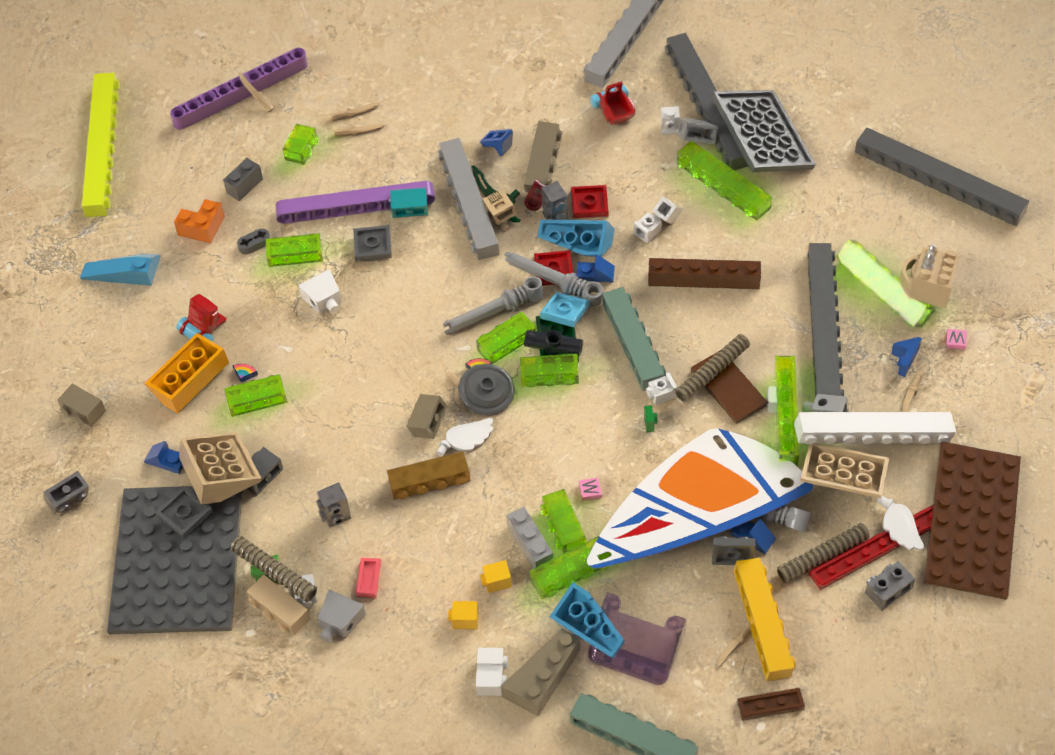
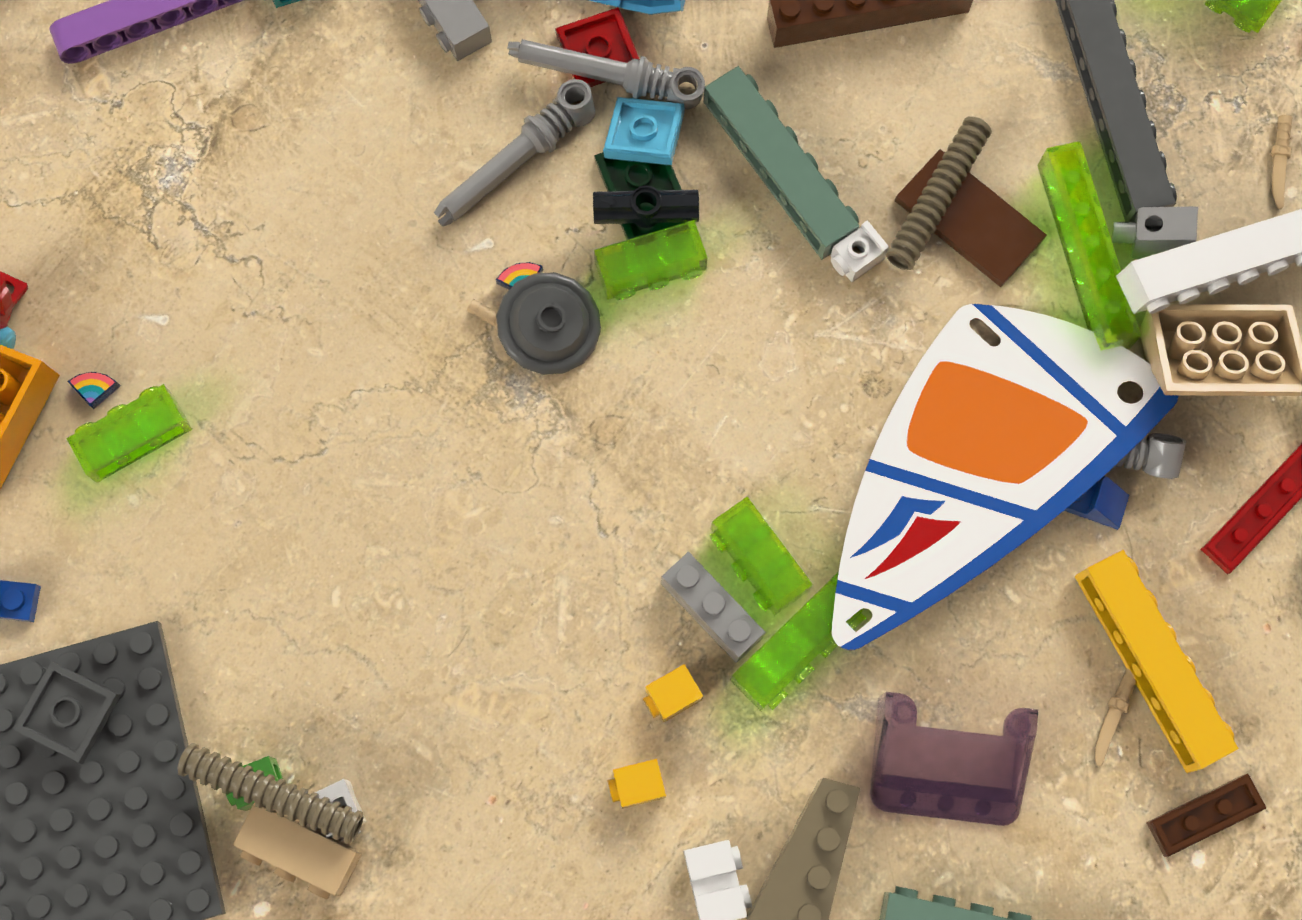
camera: 20 degrees left, 20 degrees up
tan slope [179,432,261,504] -> none
dark grey beam [237,229,271,254] -> none
dark grey brick [247,447,283,496] -> none
clear neon green brick [266,233,323,267] -> none
white torso [298,269,342,314] -> none
flat silver brick [316,482,351,527] -> none
light grey torso [318,590,366,643] -> none
dark grey plate [353,225,392,261] -> none
coral tile [355,558,382,598] -> none
pearl gold brick [387,451,470,500] -> none
dark tan brick [406,394,448,439] -> none
white animal [436,418,493,457] -> none
clear neon green brick [476,311,536,364] -> none
dark azure wedge [549,583,625,658] -> none
blue slope [577,254,615,283] -> none
bright pink tile [579,478,602,501] -> none
green plate [644,405,658,433] -> none
dark grey plate [712,536,755,565] -> none
white tile [767,386,777,413] -> none
dark tan piece [777,523,870,583] -> none
blue slope [891,337,922,377] -> none

